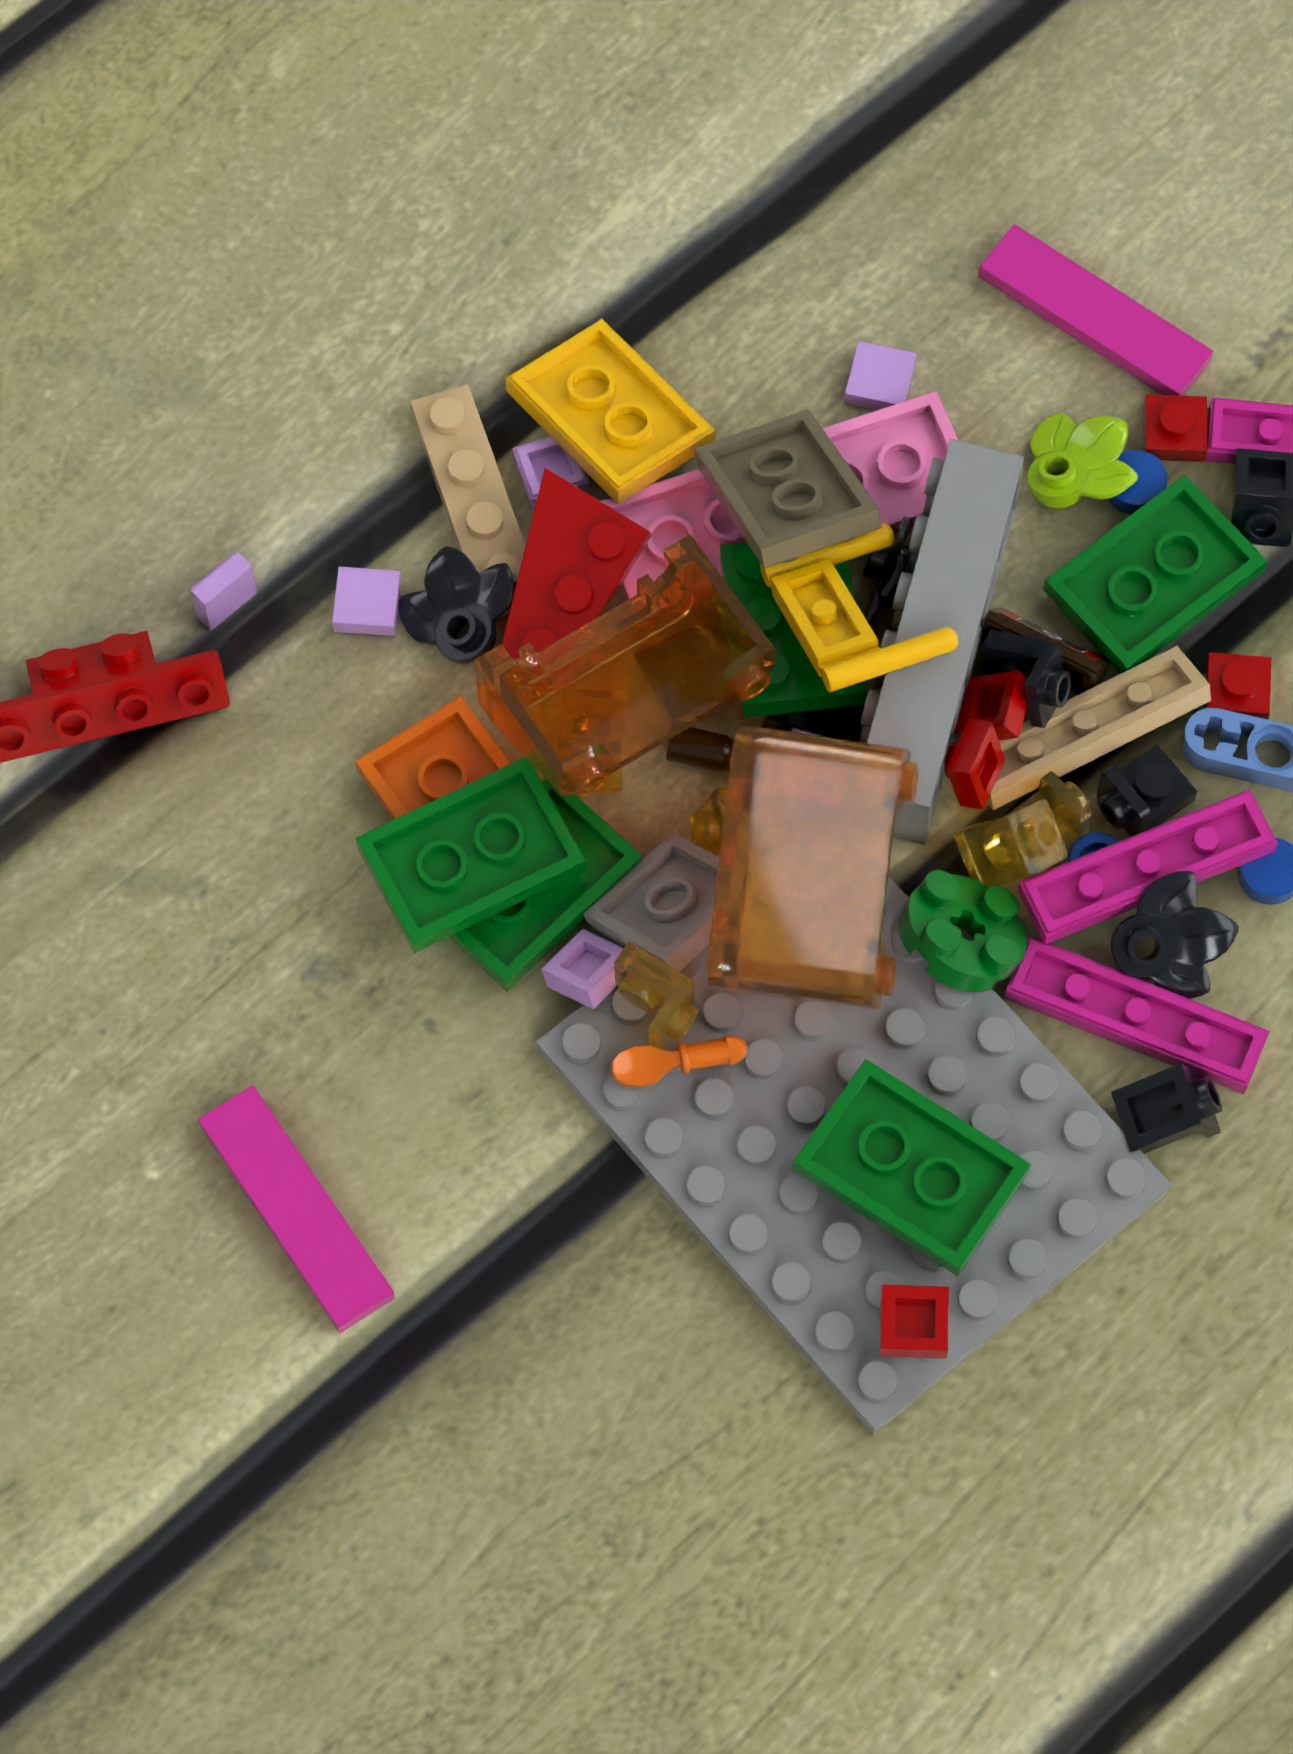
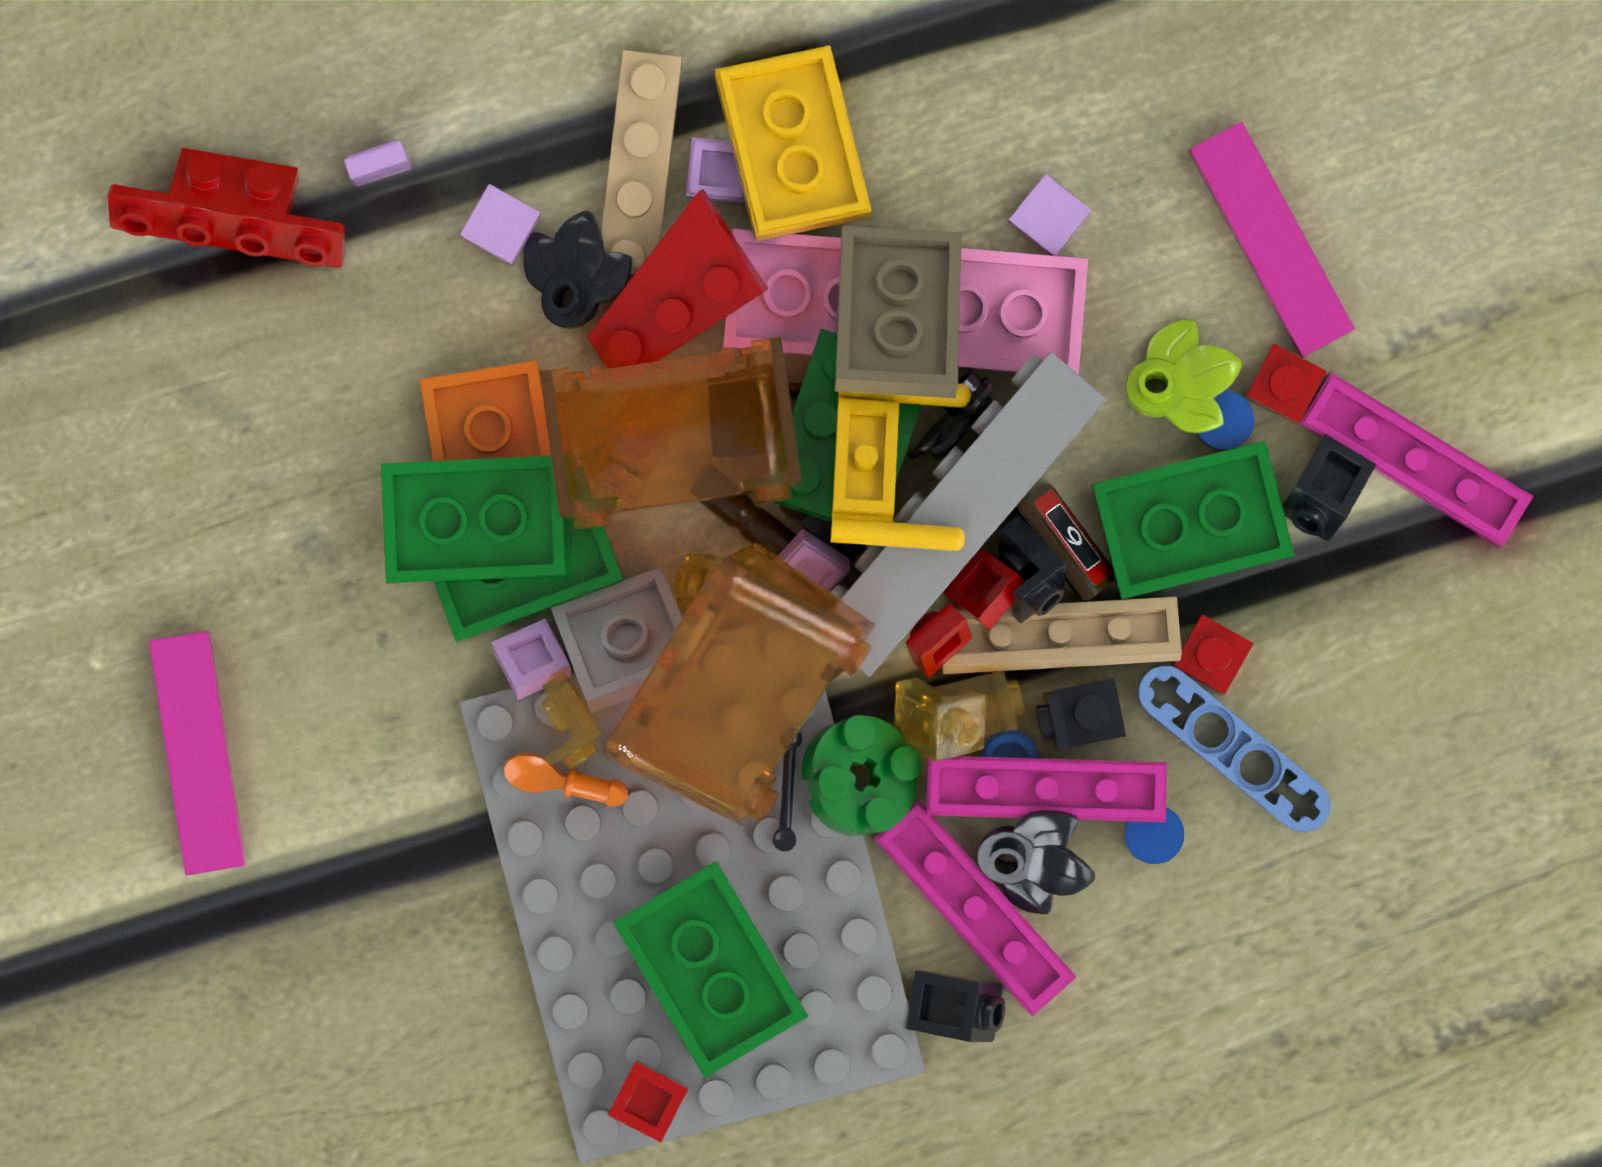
camera: 25 degrees right, 20 degrees up
none -> black hinge [773,726,803,852]

